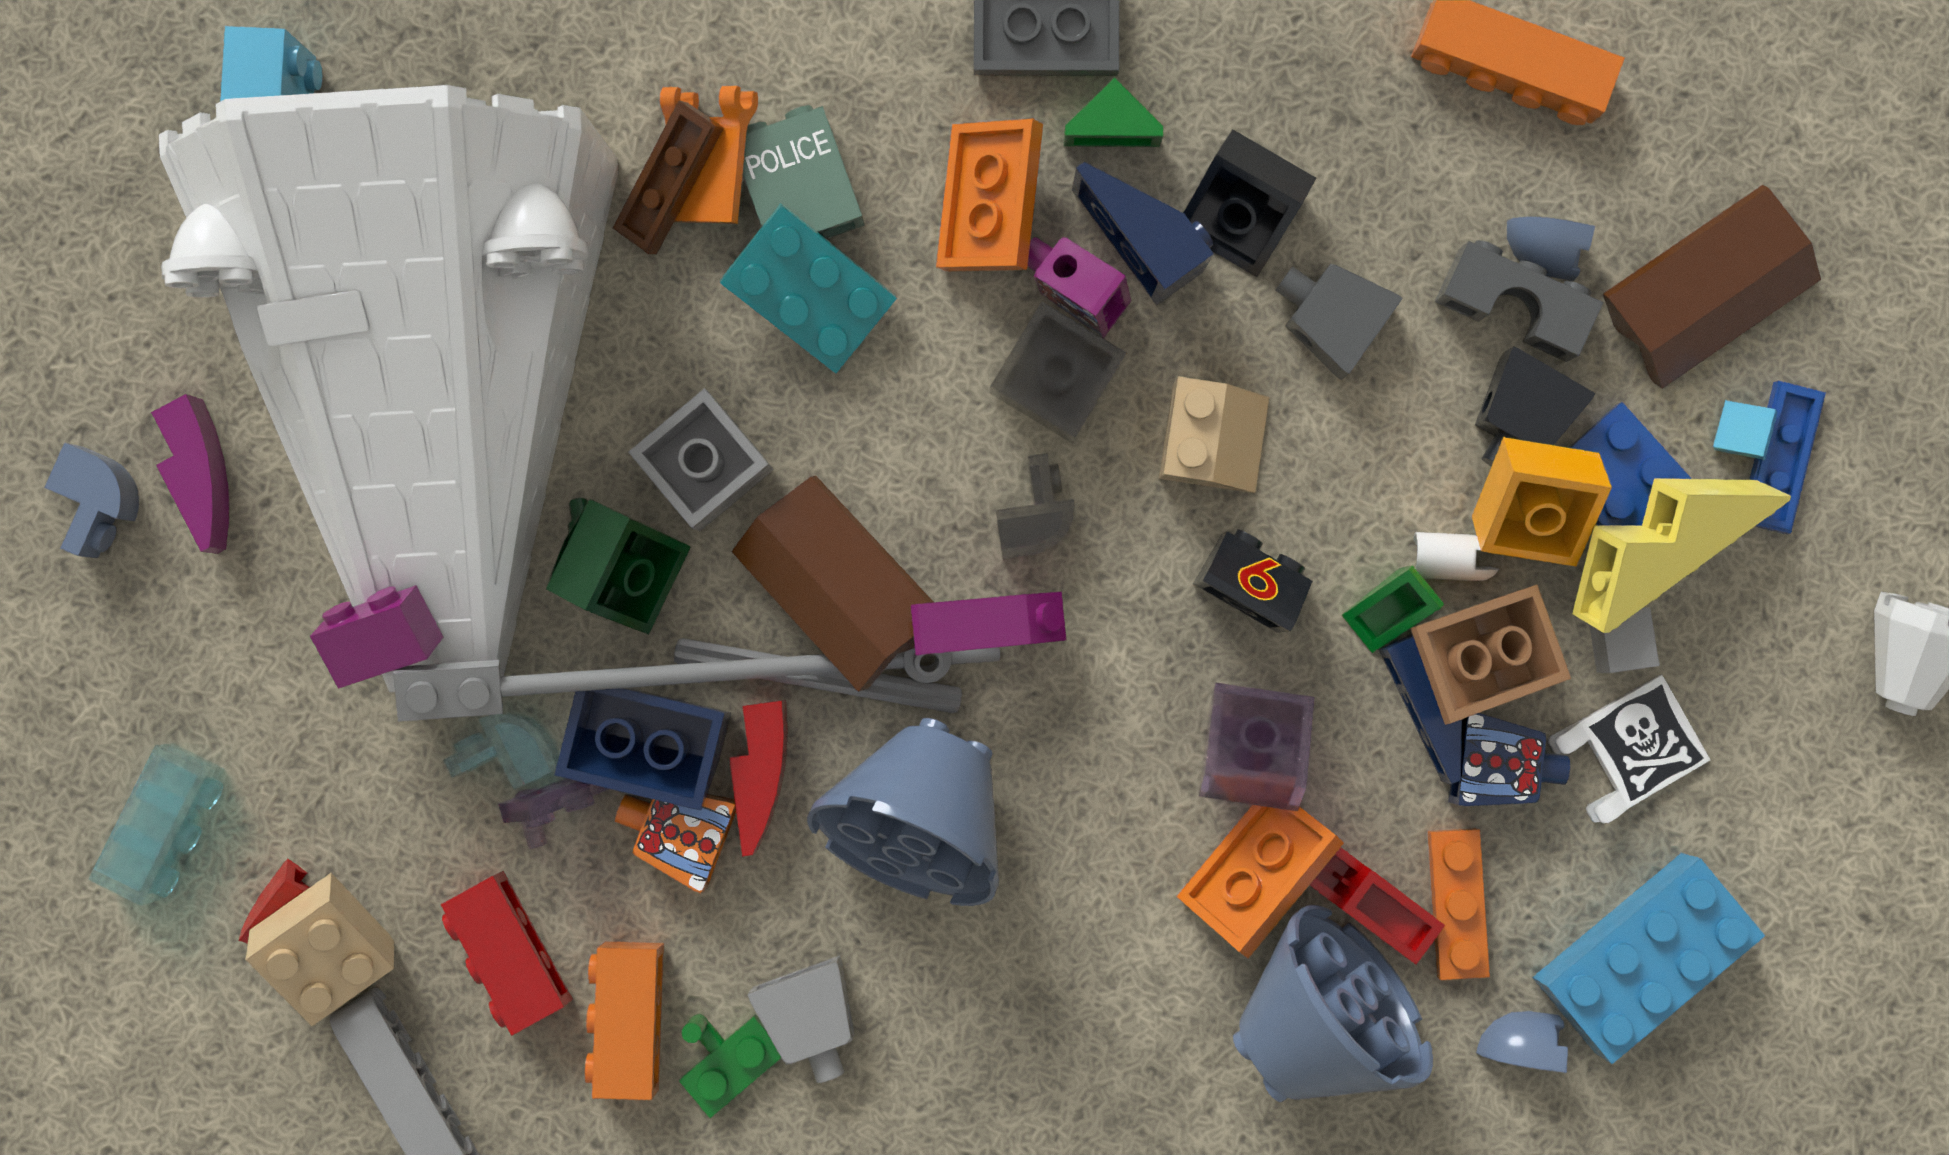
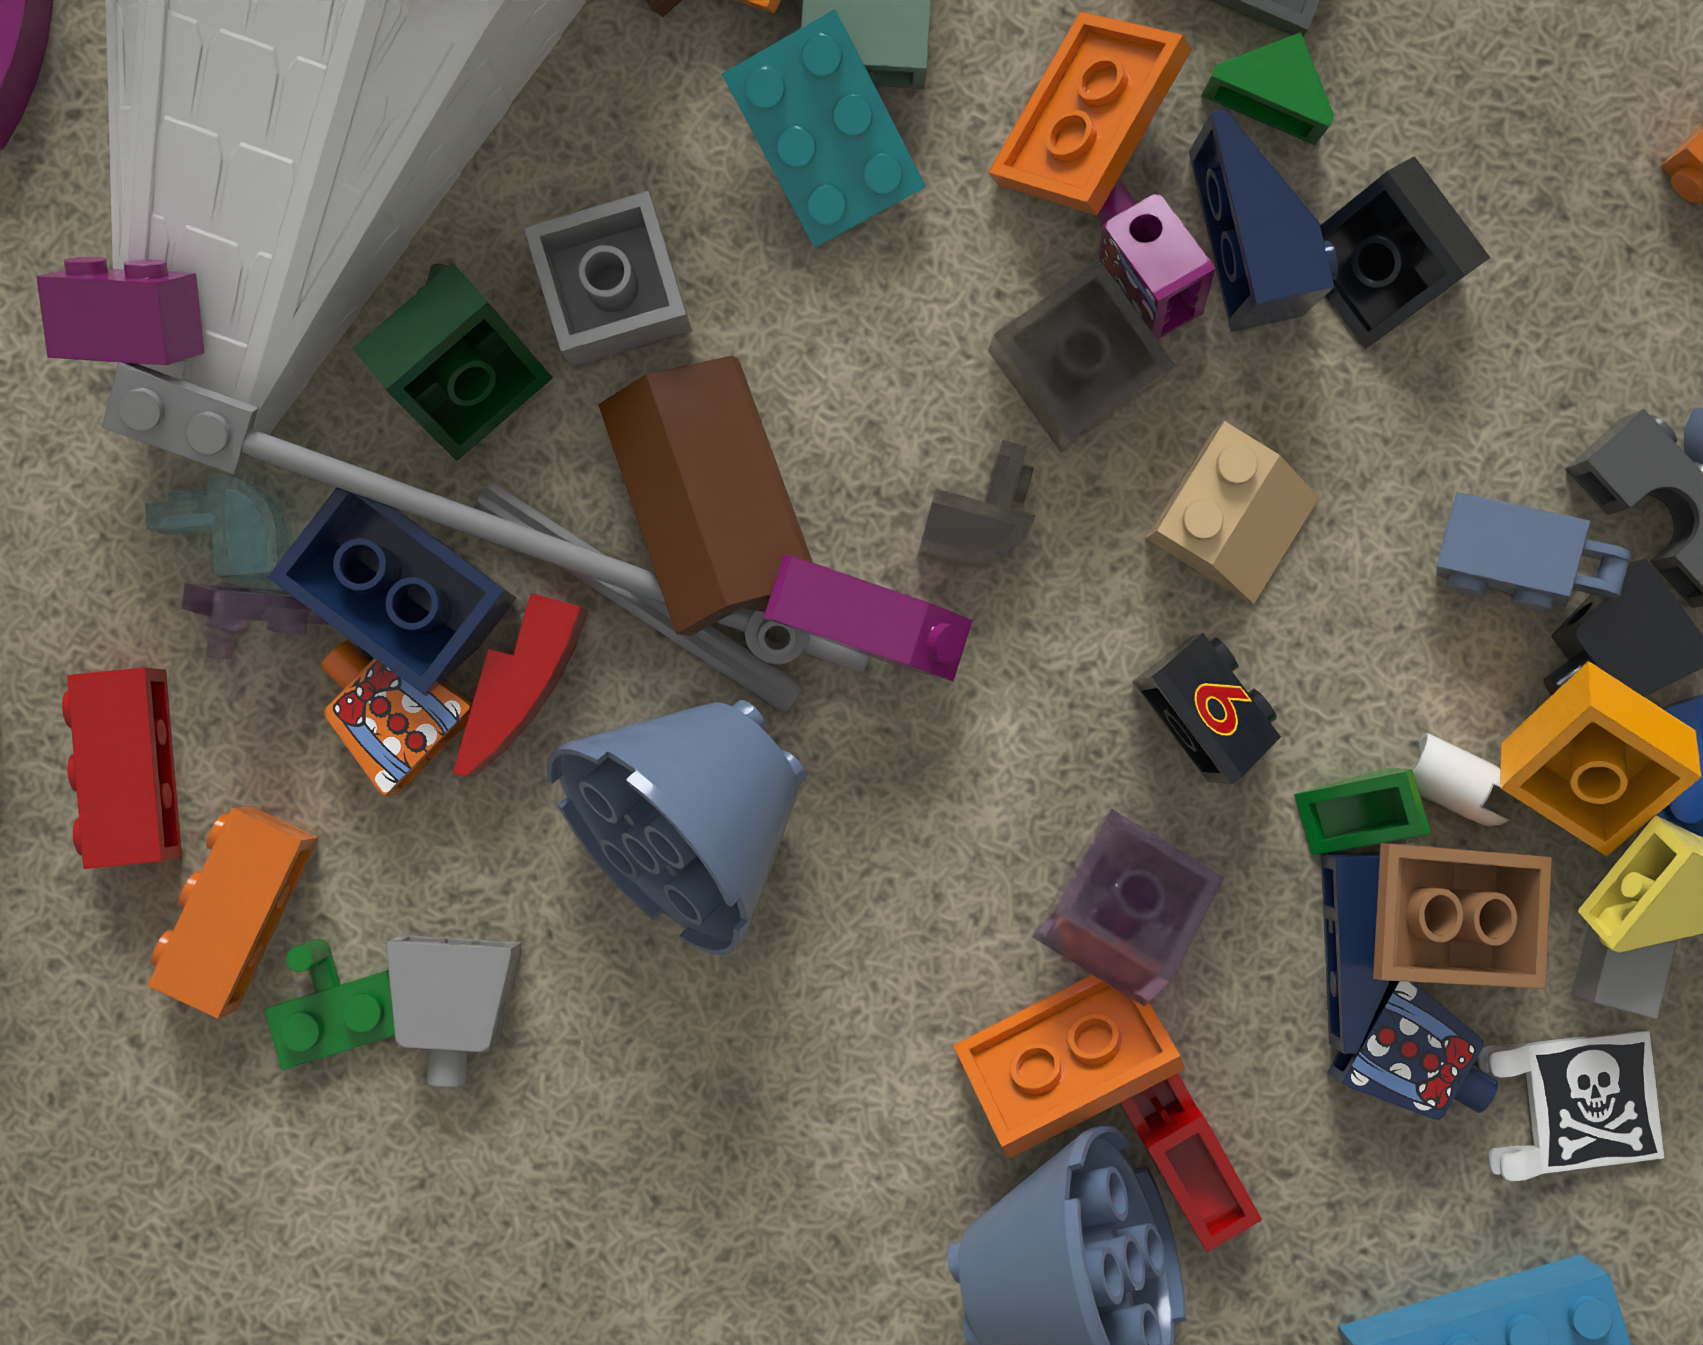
camera: 15 degrees right, 0 degrees up
dark grey torso [1275,264,1403,380] -> none
orange plate [1428,828,1490,980] -> none
none -> sand blue brick [1436,492,1632,612]

